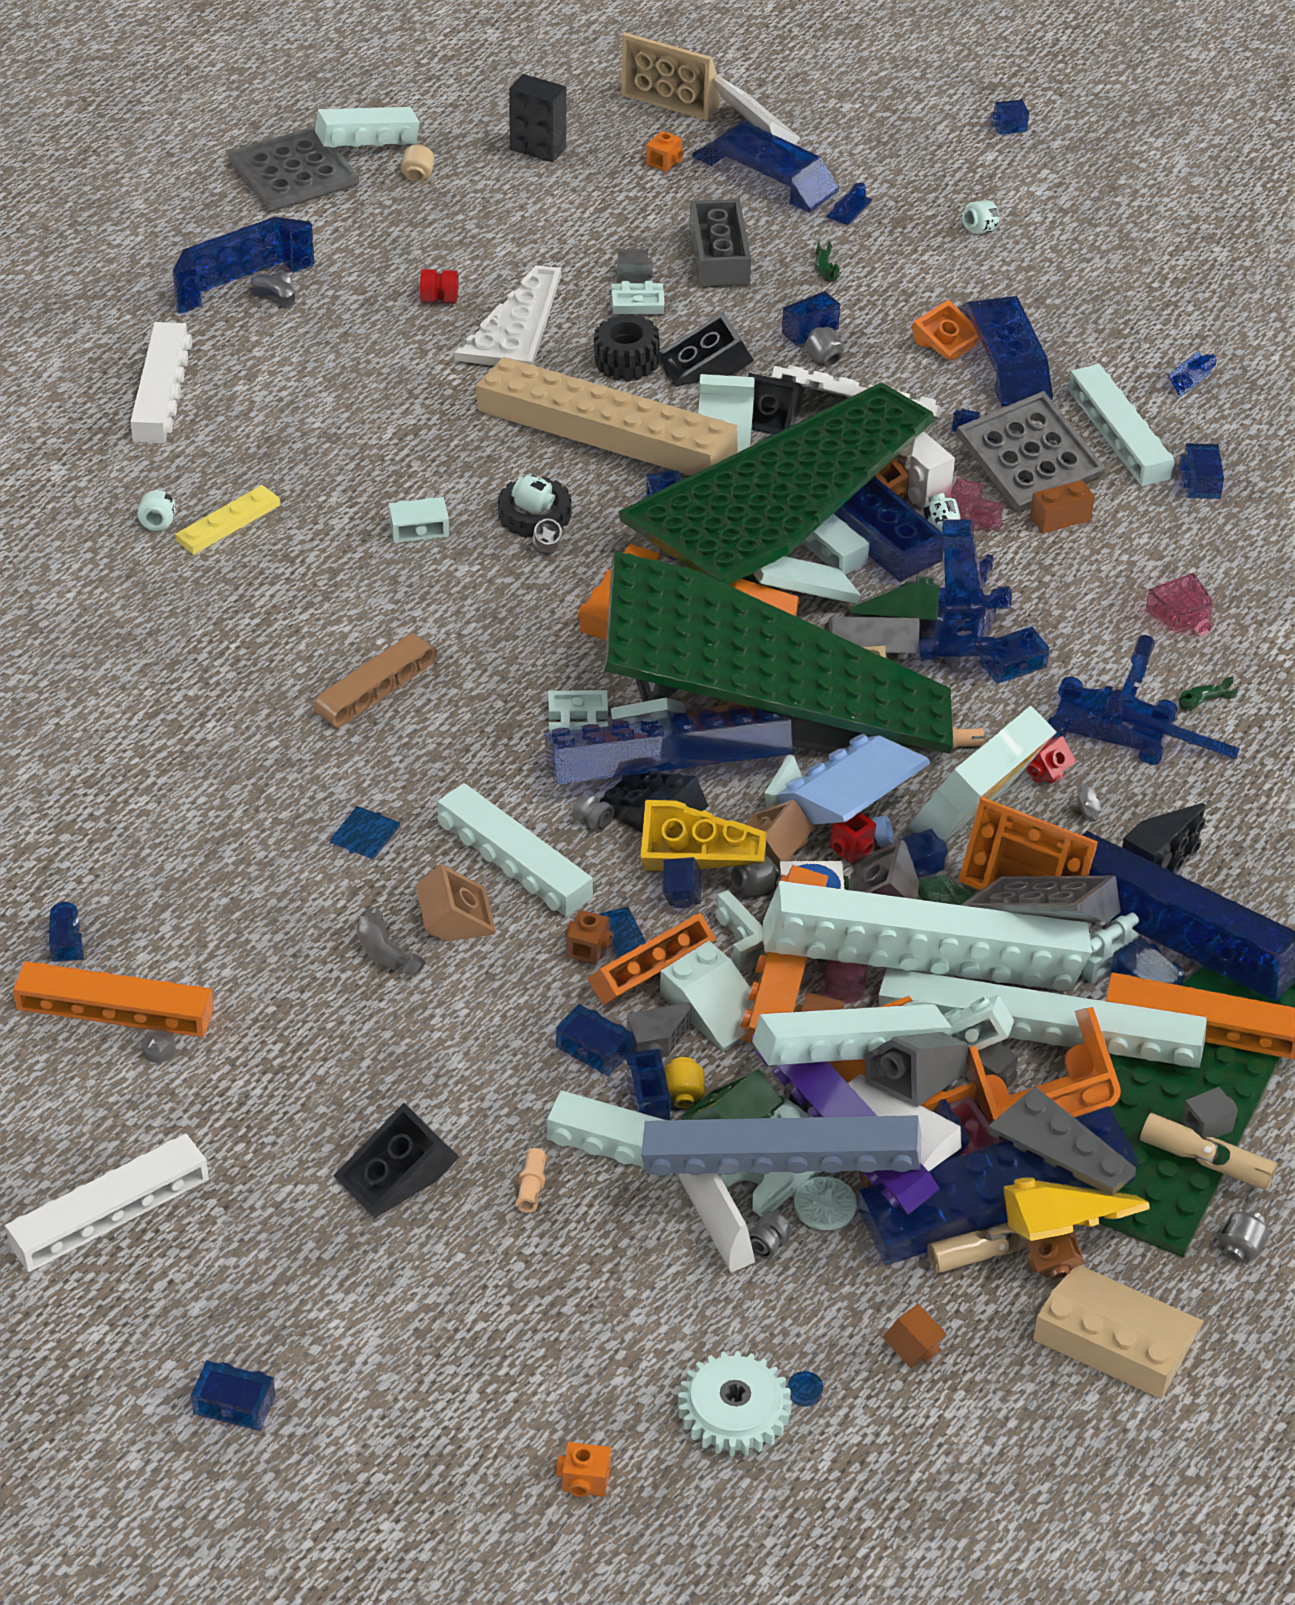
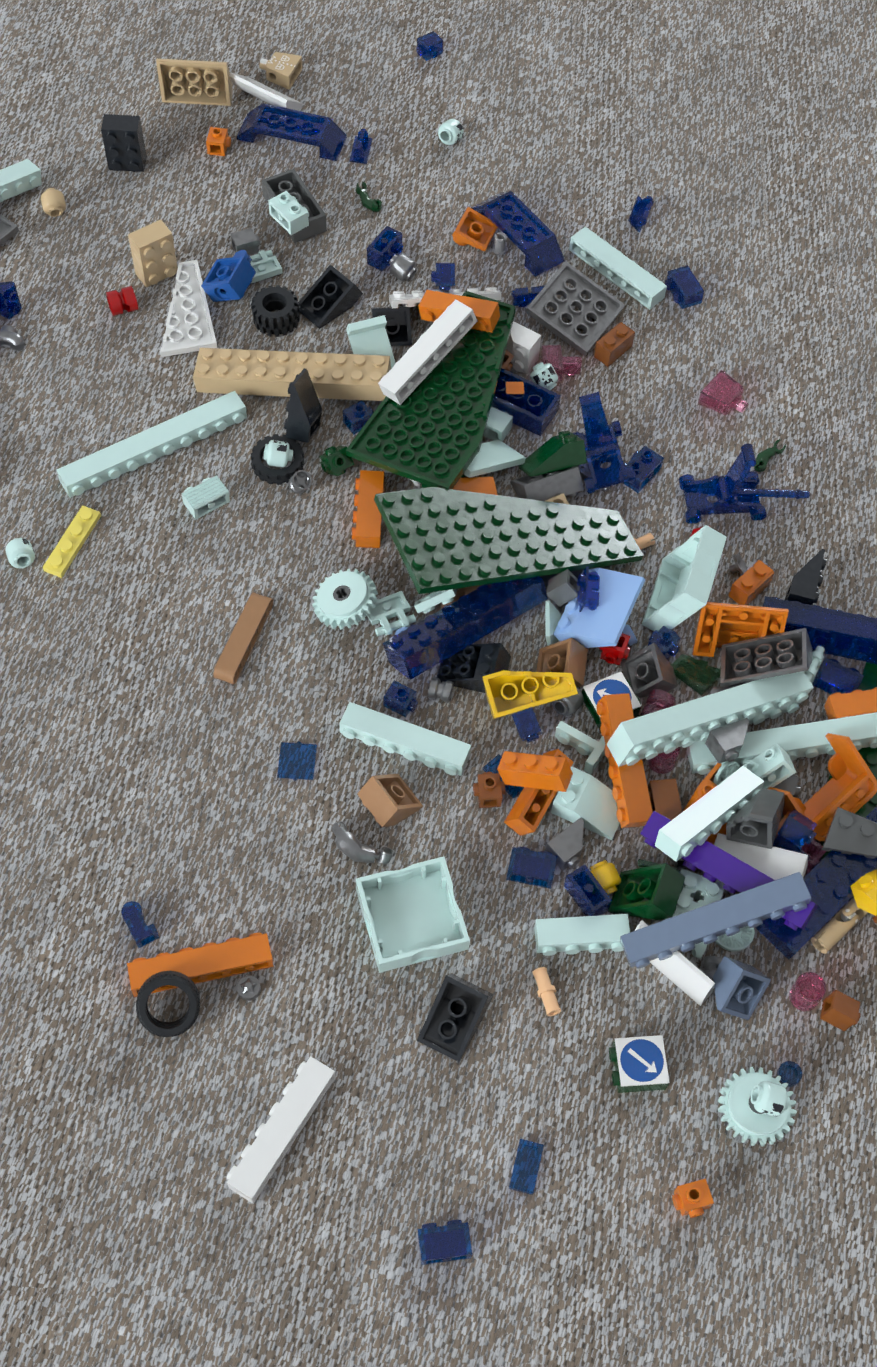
camera: 25 degrees left, 15 degrees up
none -> light aqua brick [56,391,247,498]
none -> tan brick [128,219,178,288]
none -> black tyre [136,971,200,1037]
none -> blue brick [201,250,256,302]
none -> tan torso [259,52,302,90]
none -> light aqua brick [268,191,309,235]
none -> black slope [284,368,322,443]
none -> light aqua gear [312,569,378,630]
none -> dark green brick [320,446,354,476]
none -> light aqua tile [355,856,470,973]
none -> white brick [378,299,477,405]
none -> clear blue brick [383,680,418,717]
none -> orange brick [418,290,500,333]
none -> clear blue brick [431,263,455,290]
none -> light grey pin [492,232,507,256]
none -> orange brick [497,751,573,792]
none -> orange sticker [506,382,524,394]
none -> clear blue tile [509,1139,544,1195]
none -> dark grey brick [546,569,581,606]
none -> clear blue hinge [577,566,600,612]
none -> piece [609,1035,669,1093]
none -> flat silver slope [705,718,749,763]
none -> sand blue slope [713,956,771,1020]
none -> orange brick [728,560,775,605]
none -> light aqua head [751,1081,790,1117]
none -> clear blue brick [778,809,818,849]
none -> clear pink wheel [789,972,826,1012]

